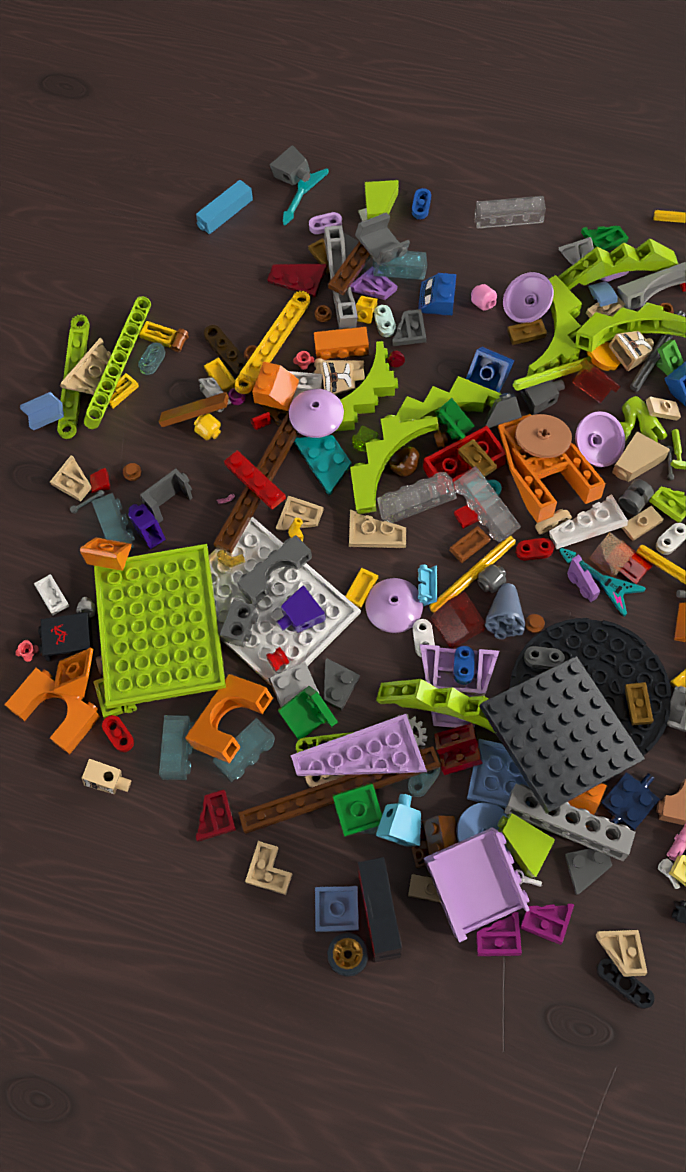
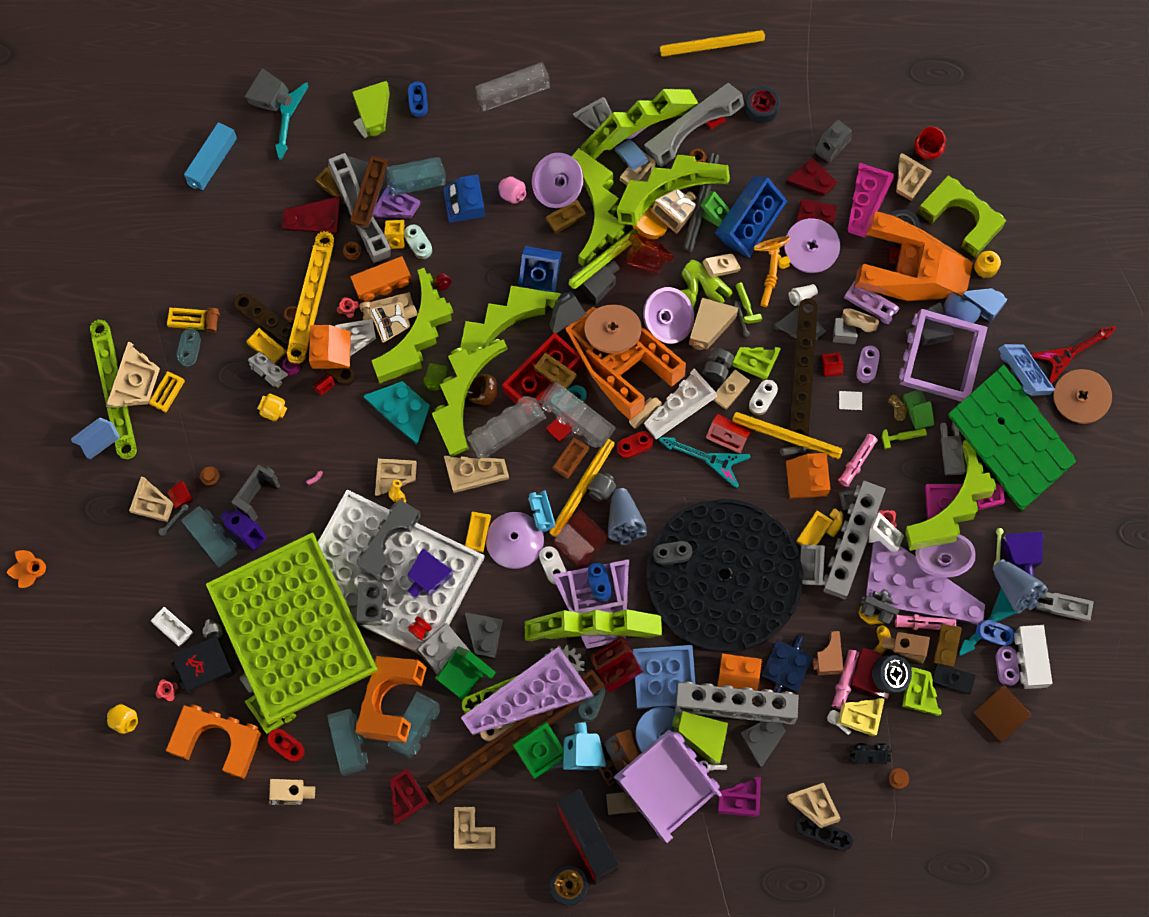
camera: 20 degrees left, 5 degrees up
orange slope [53,648,93,697] -> none
orange slope [80,537,131,571] -> none
lime beam [84,296,151,429] -> none
dark orange tile [159,392,229,427] -> none
reddish brown plate [214,411,299,553] -> none
clear yellow arm [217,550,245,567] -> none
red plate [223,450,286,510] -> none
lavender dish [289,389,344,438] -> none
lavender plate [309,212,342,234] -> none
medium blue plate [315,886,359,932] -> none
dark grey panel [355,212,410,265] -> none
dark grey wing [392,309,426,346] -> none
green bracket [434,398,474,440] -> none
dark orange plate [434,430,448,448] -> none
magenta wing [476,912,522,956] -> none
black plate [479,656,645,814] -> none
dark orange plate [525,614,545,633] -> none
medium lavender wing [567,555,600,602] -> none
green wing [581,226,629,252] -> none
clear orange piece [589,532,635,578] -> none
pearl gold plate [624,683,653,725] -> none

